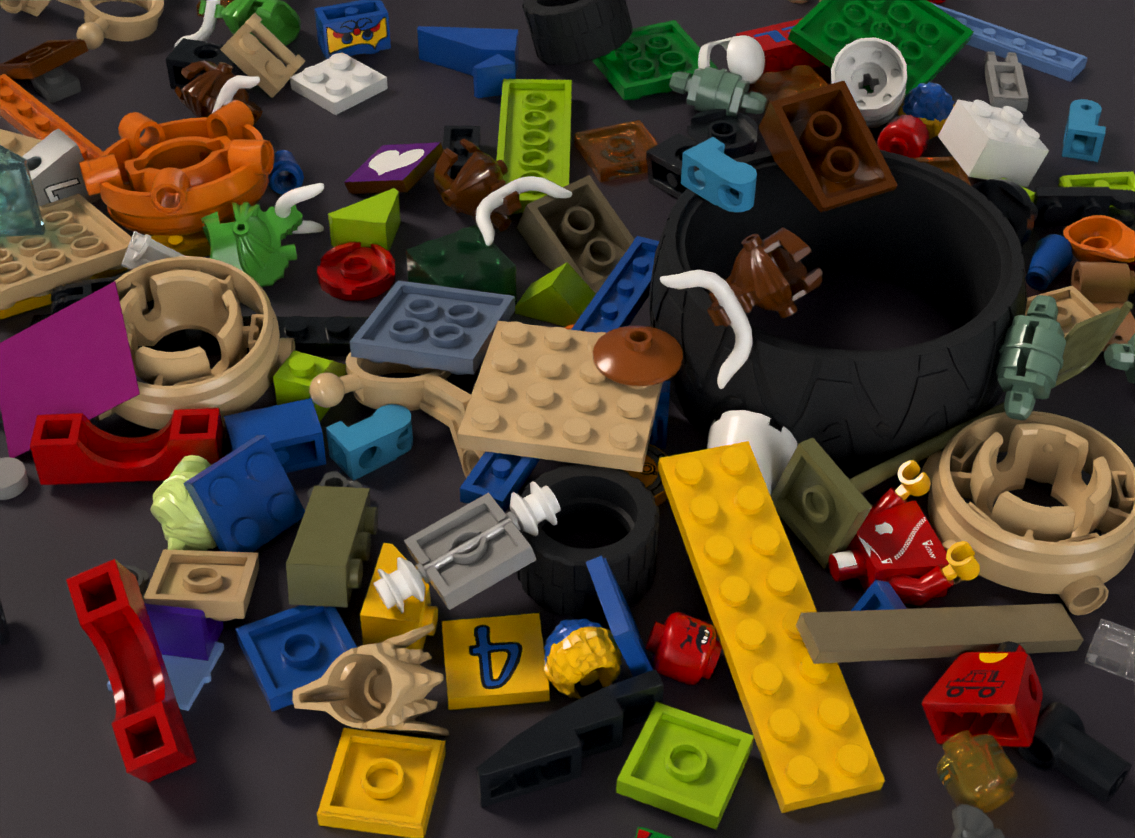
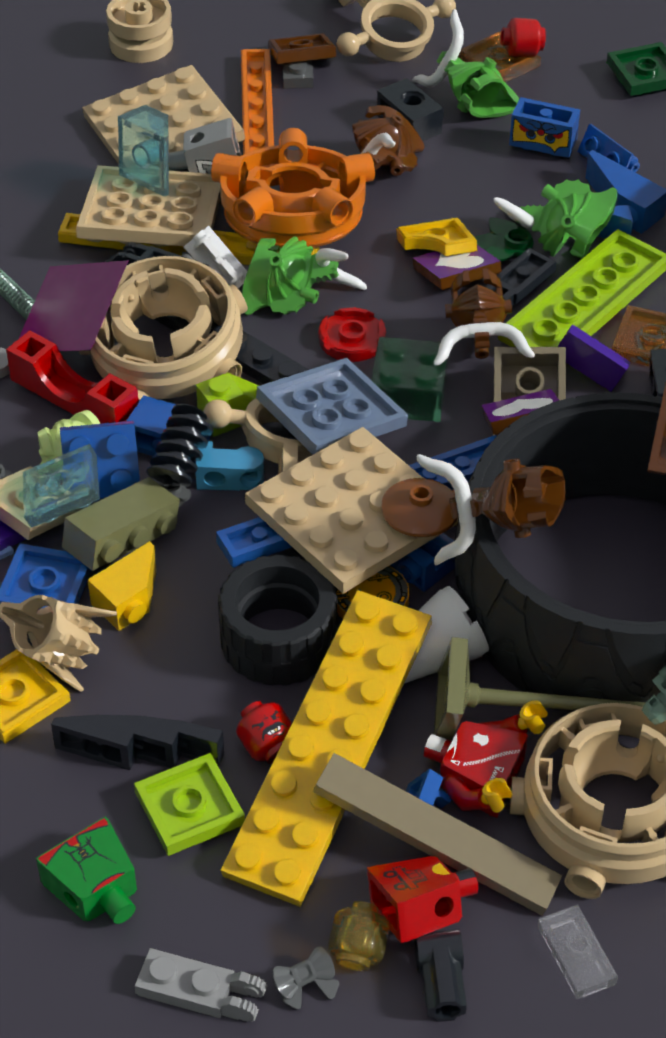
camera: 40 degrees right, 5 degrees up
tan plate [220,13,306,98] -> none
blue cone [268,150,304,195] -> none
white plate [290,52,388,115] -> none
lime slope [328,188,401,251] -> none
light grey plate [373,481,561,613] -> none
yellow tile [442,613,550,710] -> none
lime slope [515,262,596,327] -> none
yellow piece [544,619,622,698] -> none
blue tile [586,555,653,677] -> none
dark azure leg [681,137,757,213] -> none
none -> clear light blue plate [23,444,100,528]
none -> black piece [146,404,213,487]
none -> yellow tile [396,218,477,256]
none -> dark green plate [474,217,534,261]
none -> tile [481,389,559,435]
none -> bright green helmet [494,179,617,259]
none -> dark purple panel [558,324,630,392]
none -> blue hinge [577,124,640,173]

